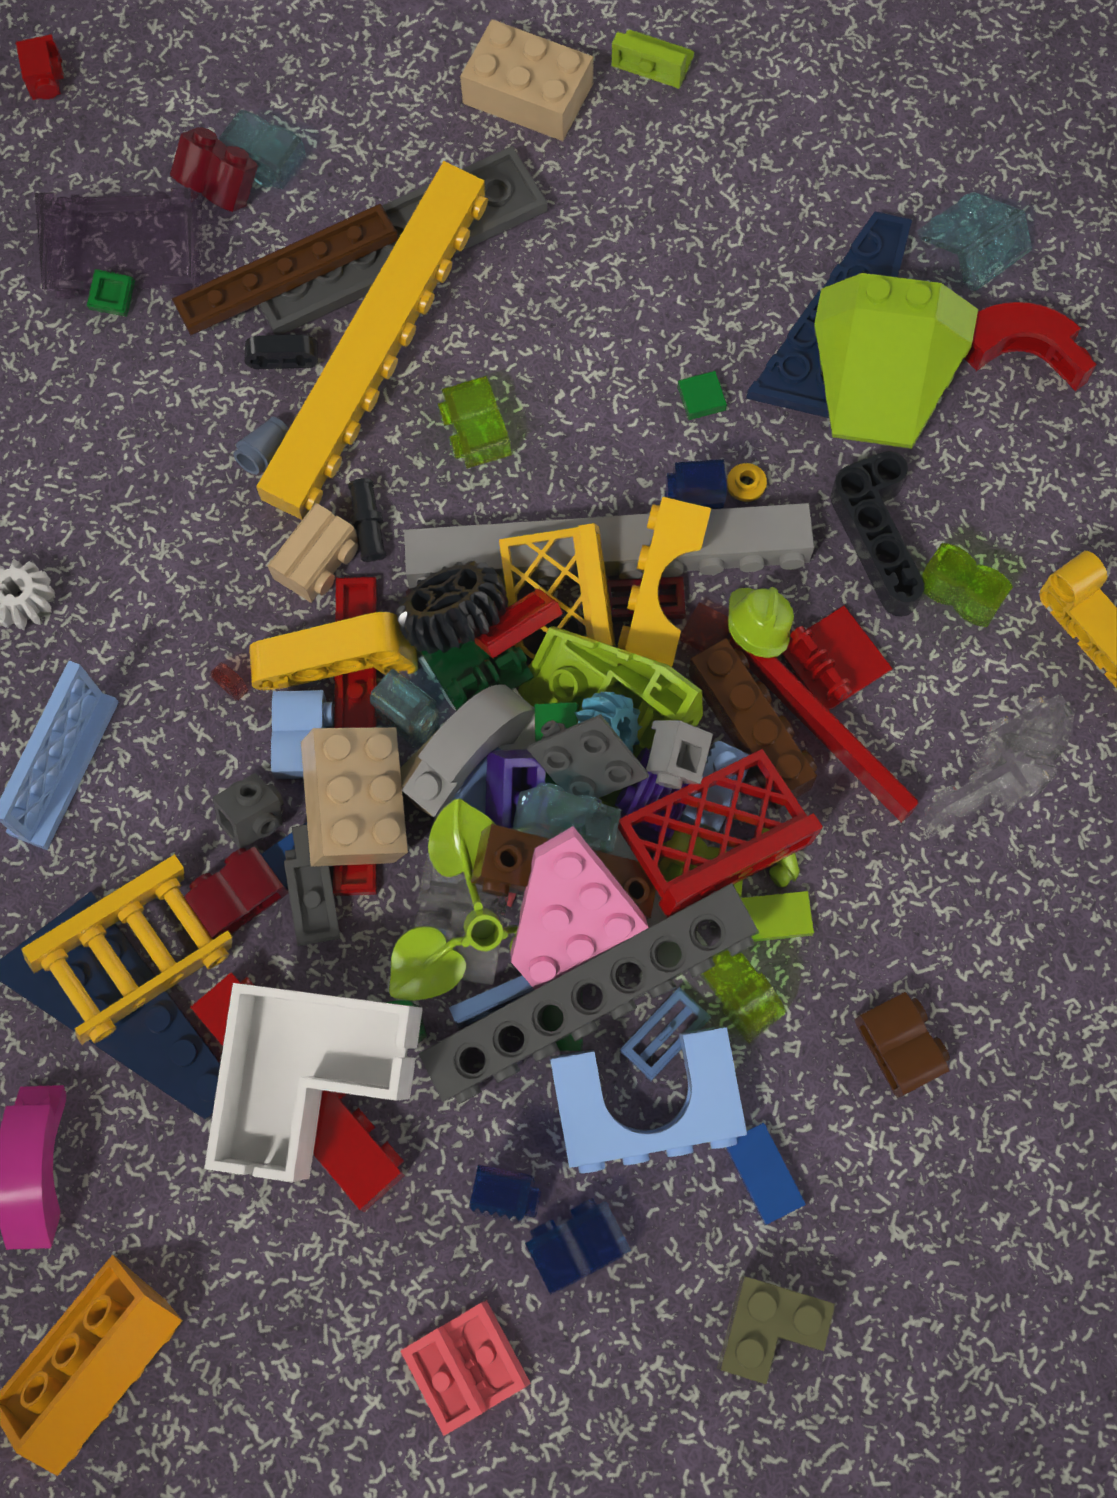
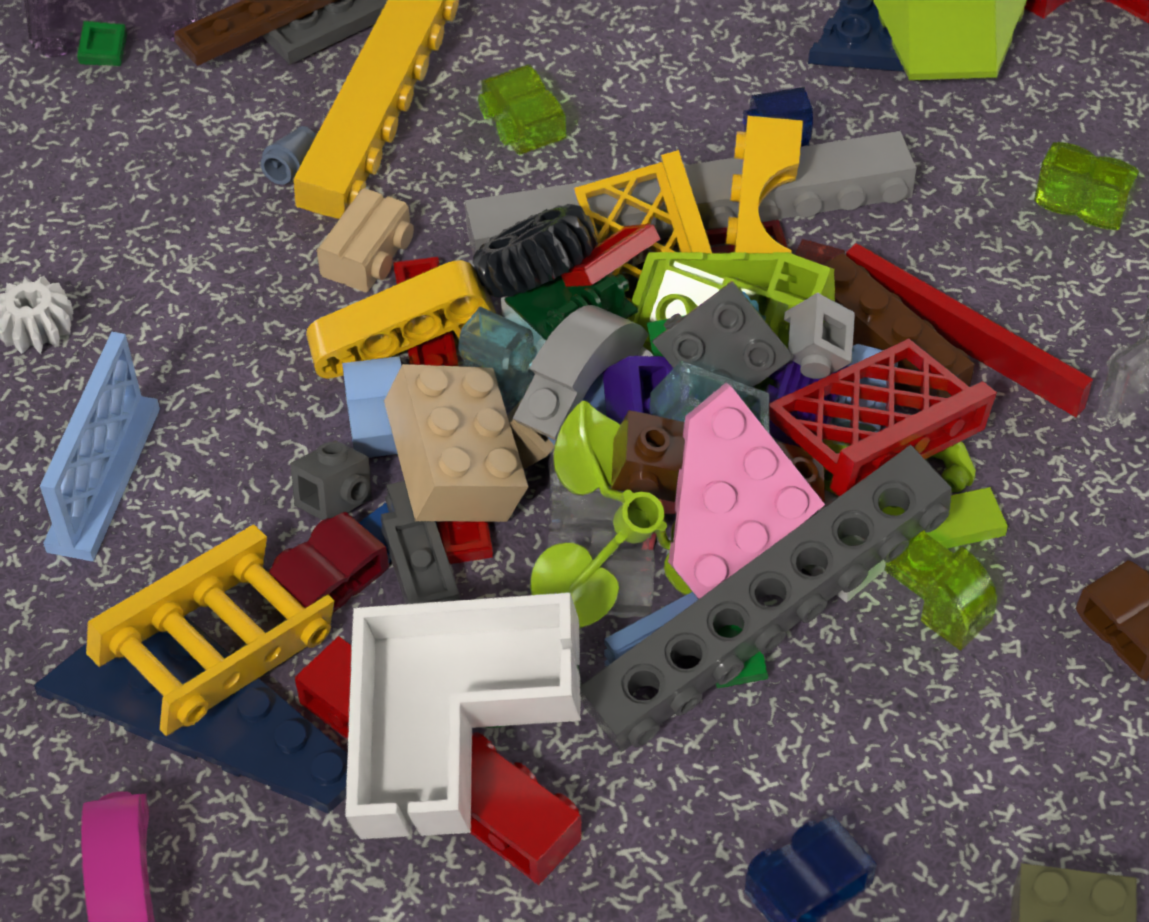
camera: 10 degrees left, 20 degrees down
clear red tile [210,662,249,701] -> none
black beam [244,334,318,370] -> none
black pin [348,478,387,562] -> none
clear blue brick [469,1164,541,1225] -> none
light blue arch [550,1026,747,1173] -> none
medium blue tile [620,987,711,1082] -> none
green tile [677,371,727,420] -> none
blue tile [725,1123,806,1225] -> none
yellow plate [727,463,767,502] -> none
lime piece [728,587,794,658] -> none
red hinge [782,606,893,711] -> none
black beam [830,451,924,617] -> none

